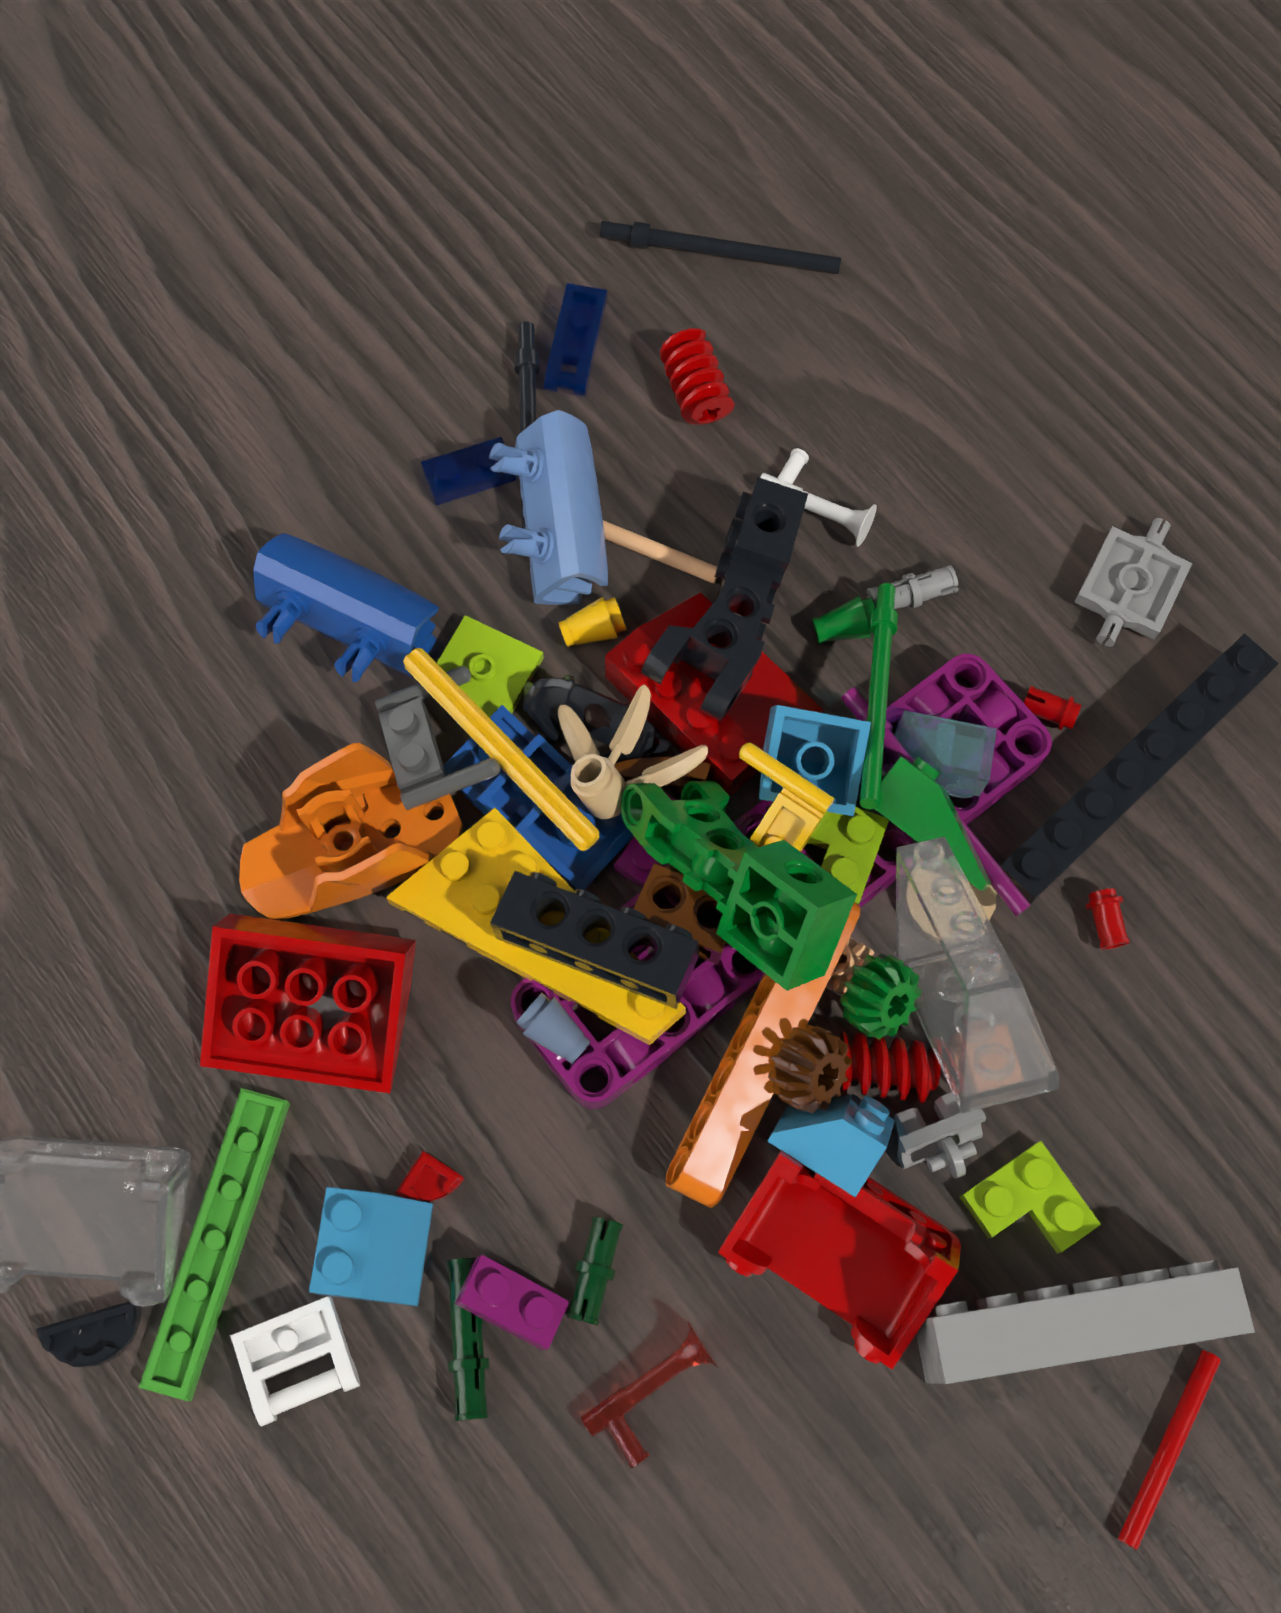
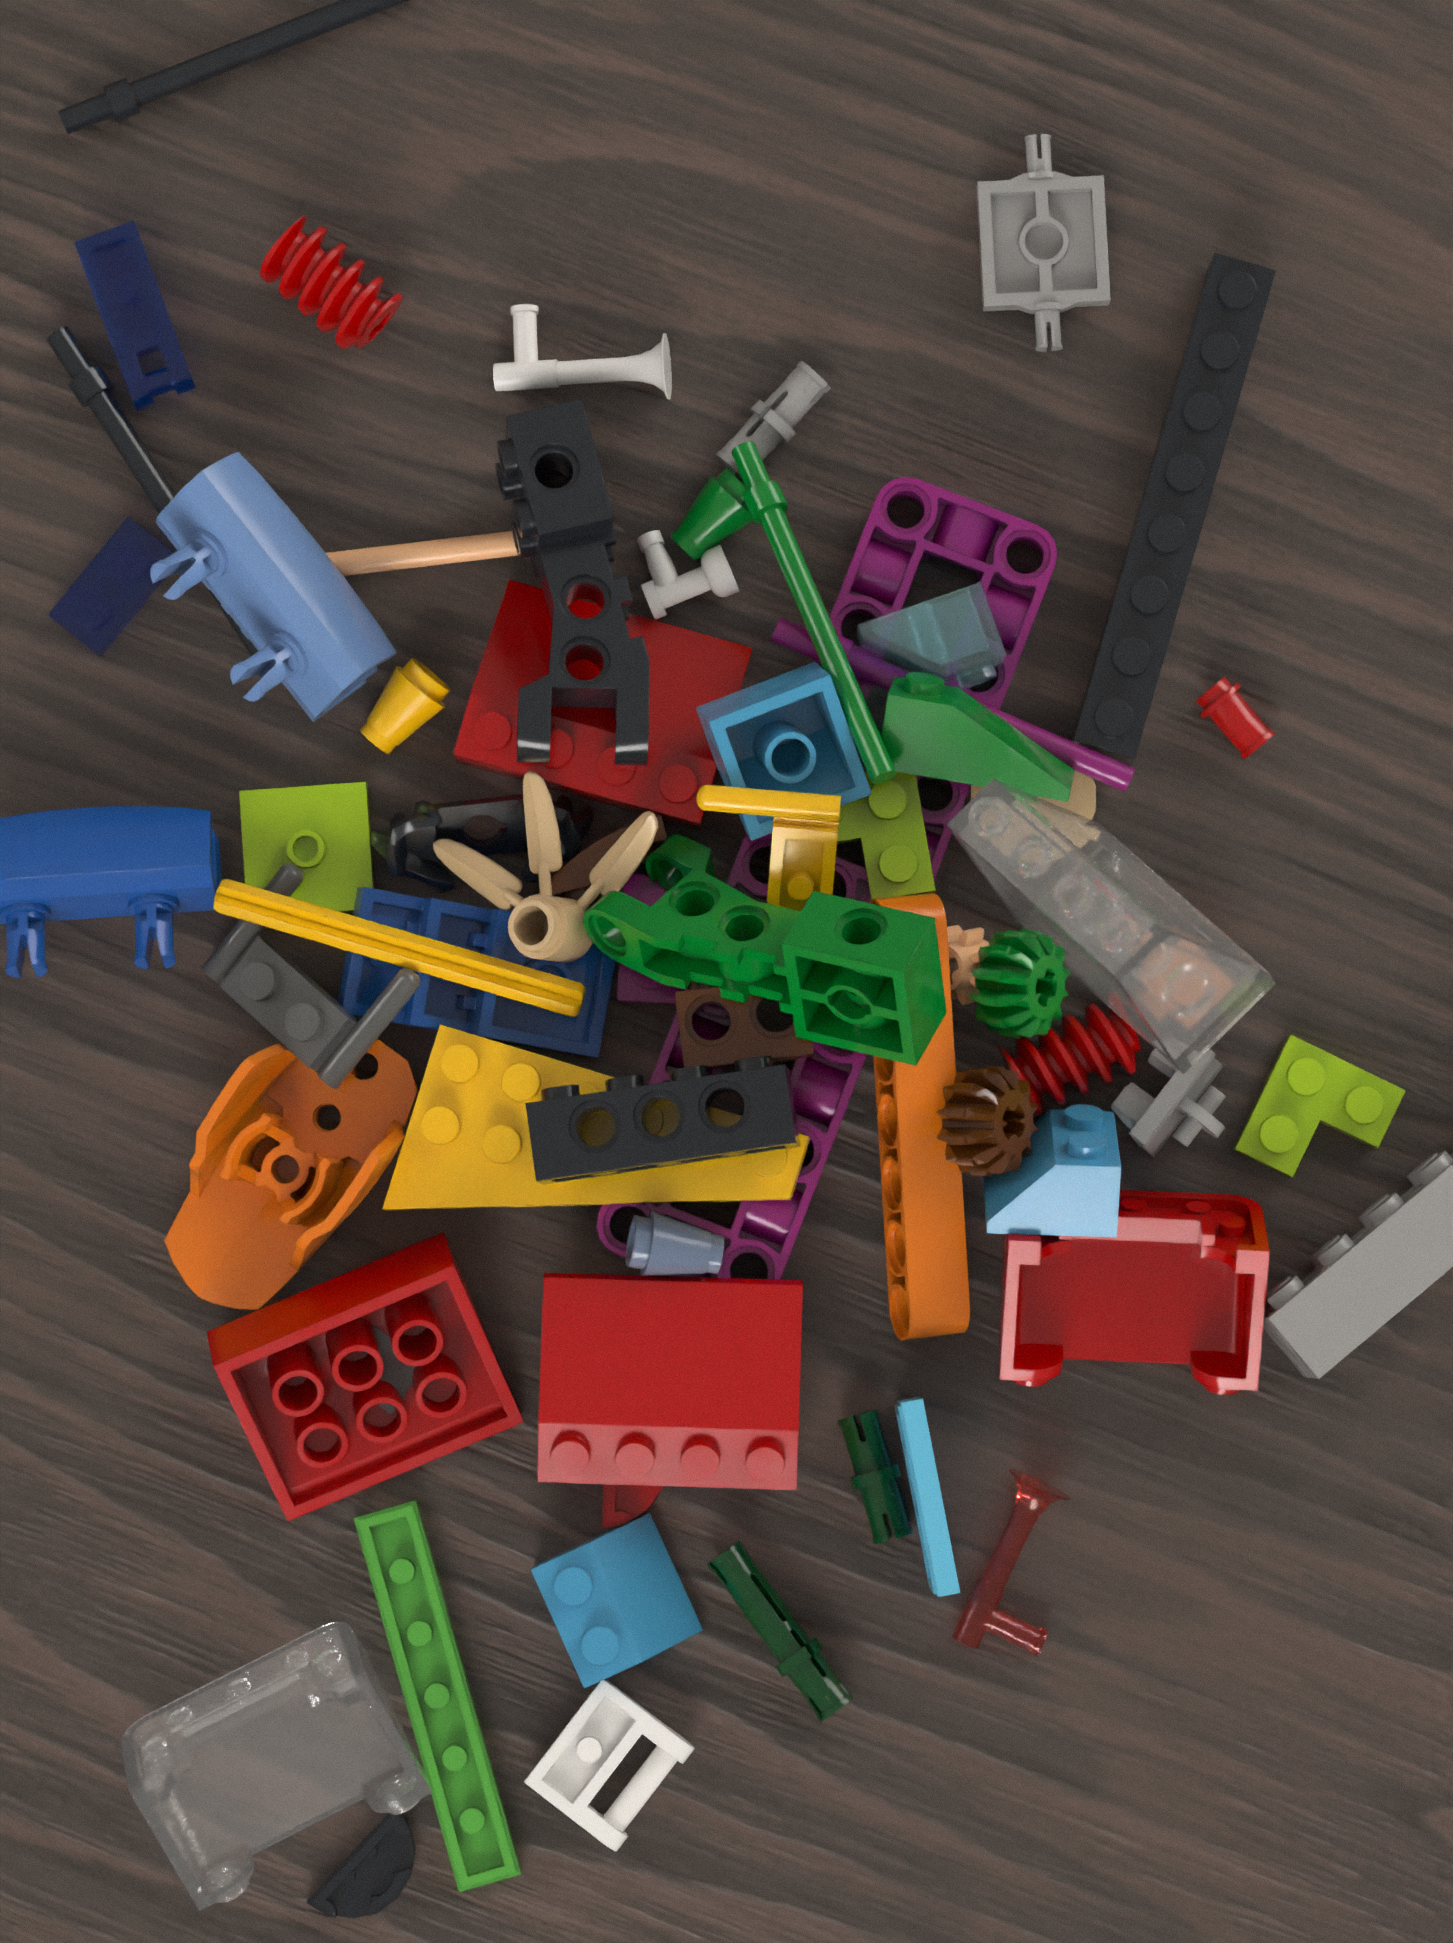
camera: 25 degrees left, 15 degrees up
magenta plate [455,1255,570,1351] -> none
red pin [1024,685,1082,730] -> none
none -> red slope [537,1272,803,1490]
none -> white piece [637,530,740,620]
none -> medium azure tile [894,1396,960,1597]

